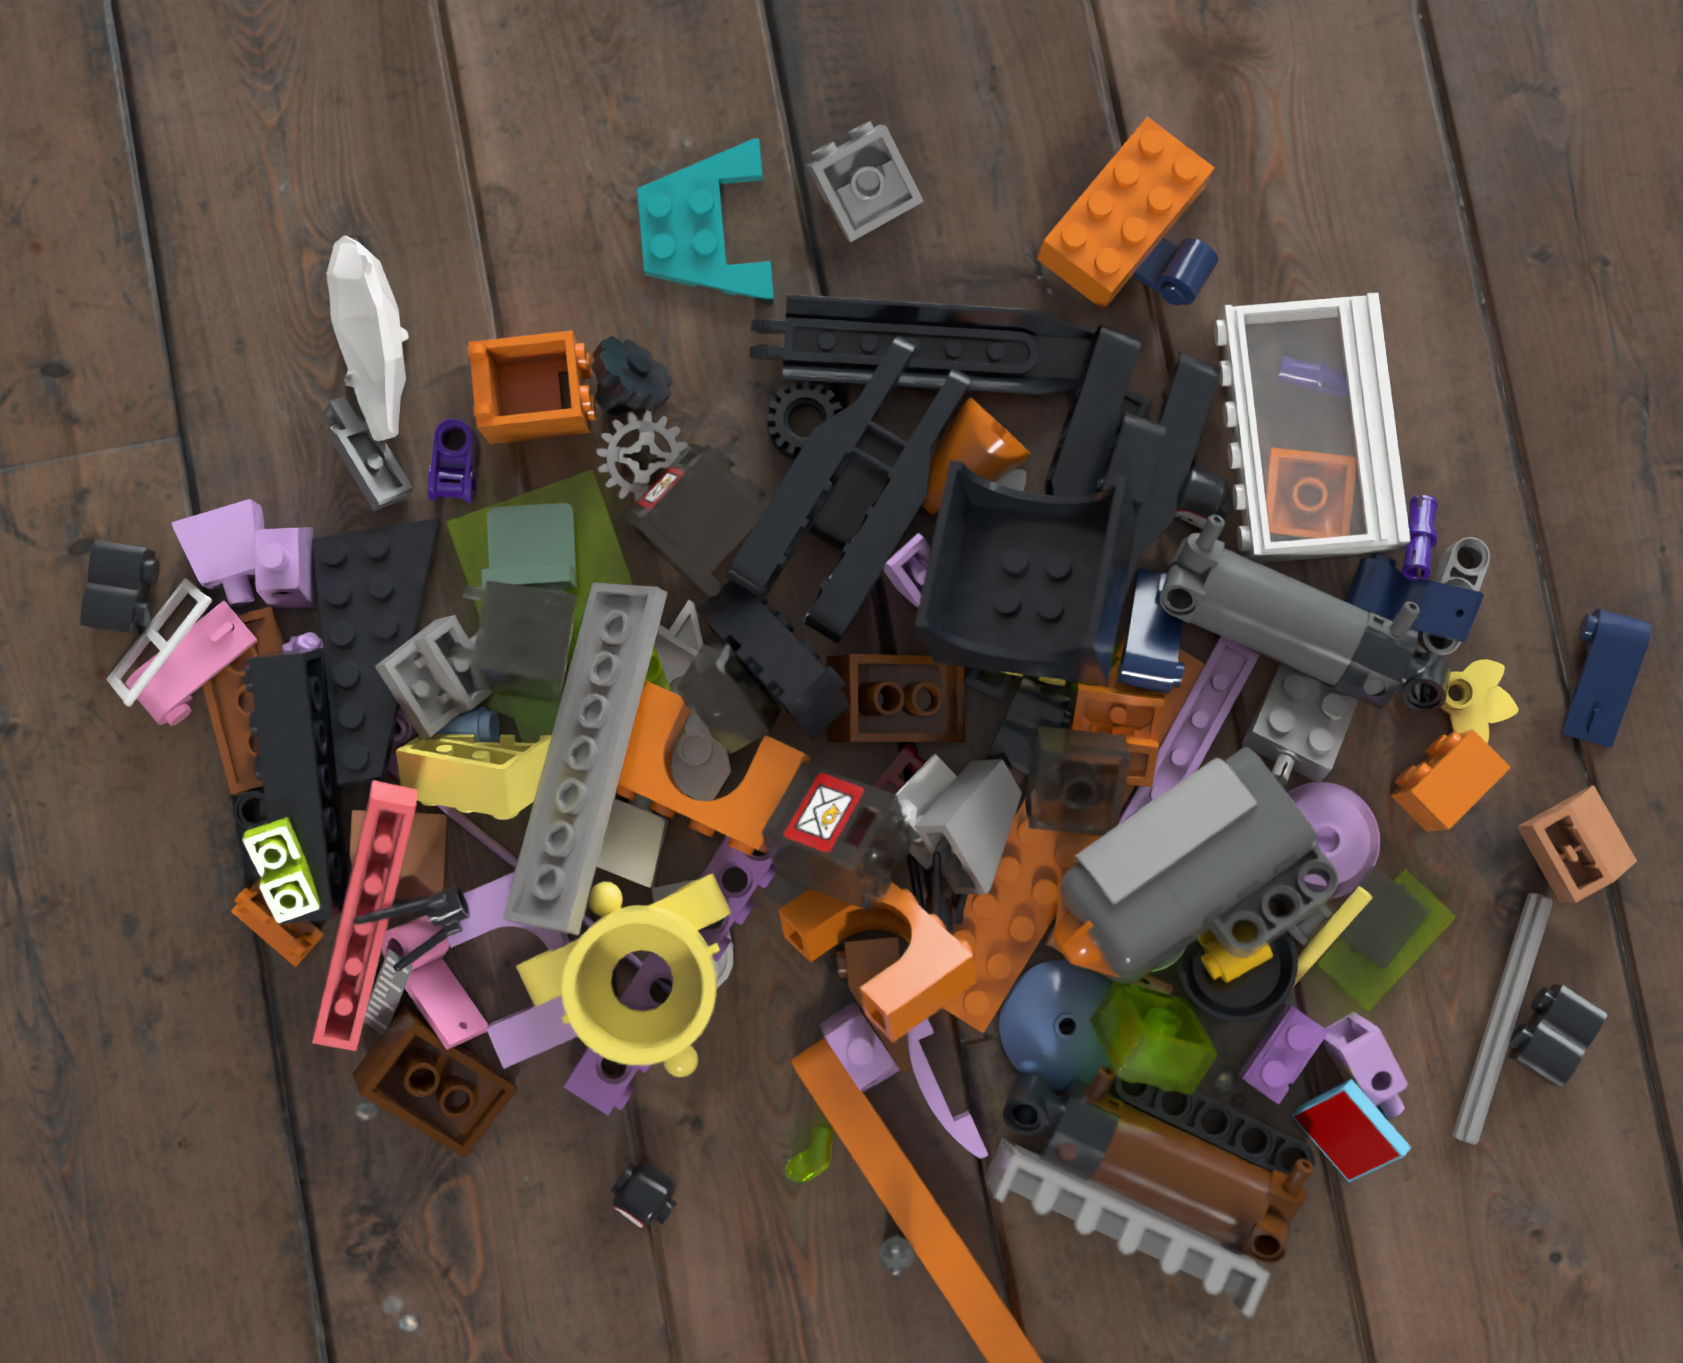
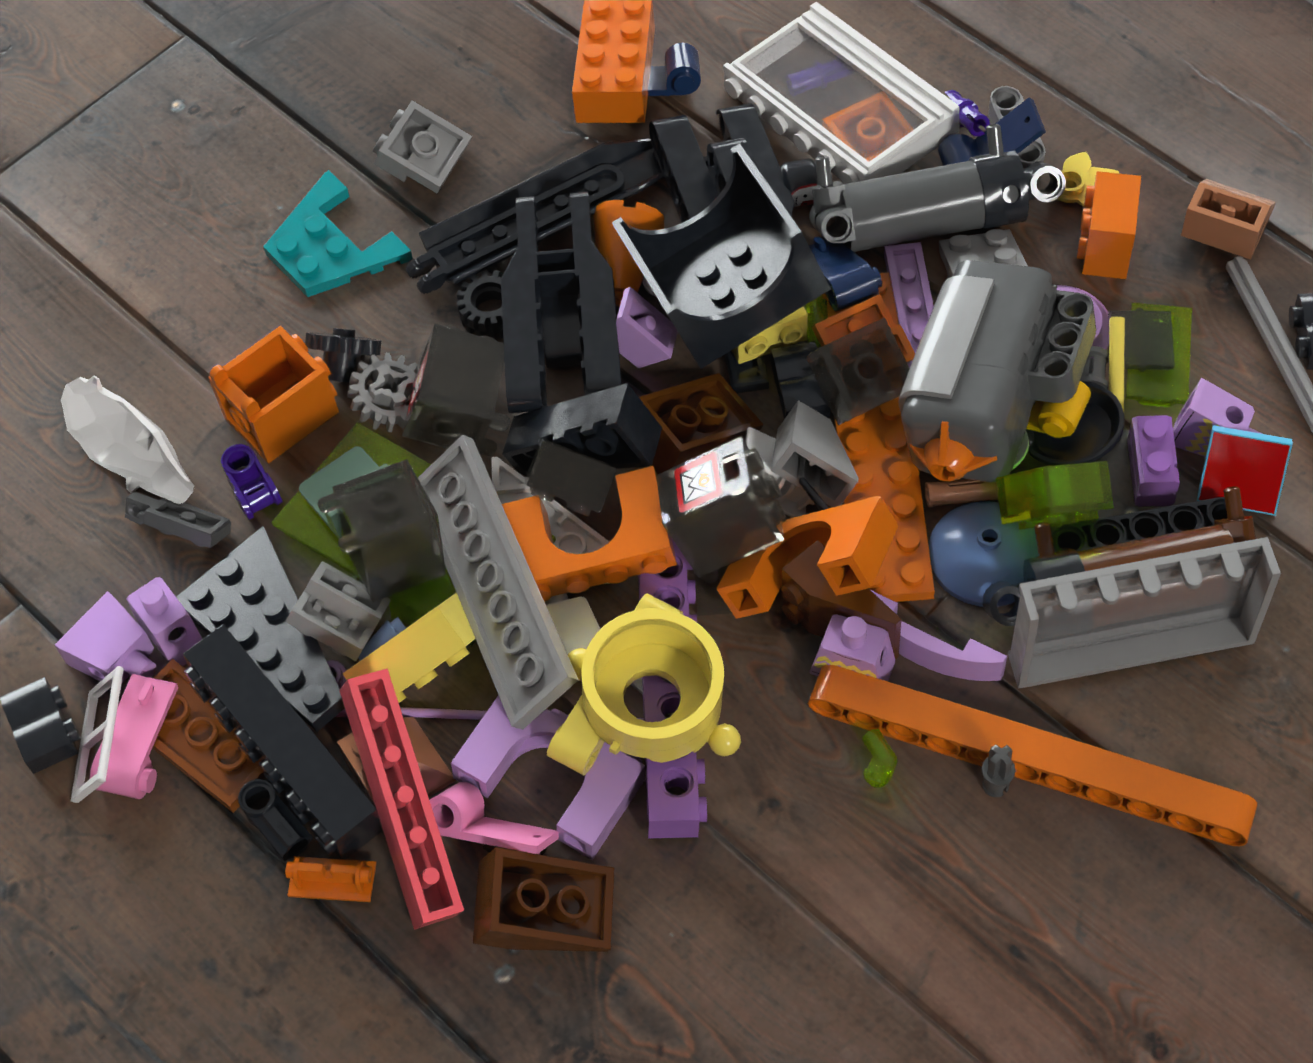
camera: 30 degrees left, 25 degrees down
slope [243,818,320,923] -> none
black plant [354,885,470,972] -> none
light grey sticker [364,949,413,1035] -> none
black head [610,1162,677,1228] -> none
dark blue door [1560,608,1651,748] -> none

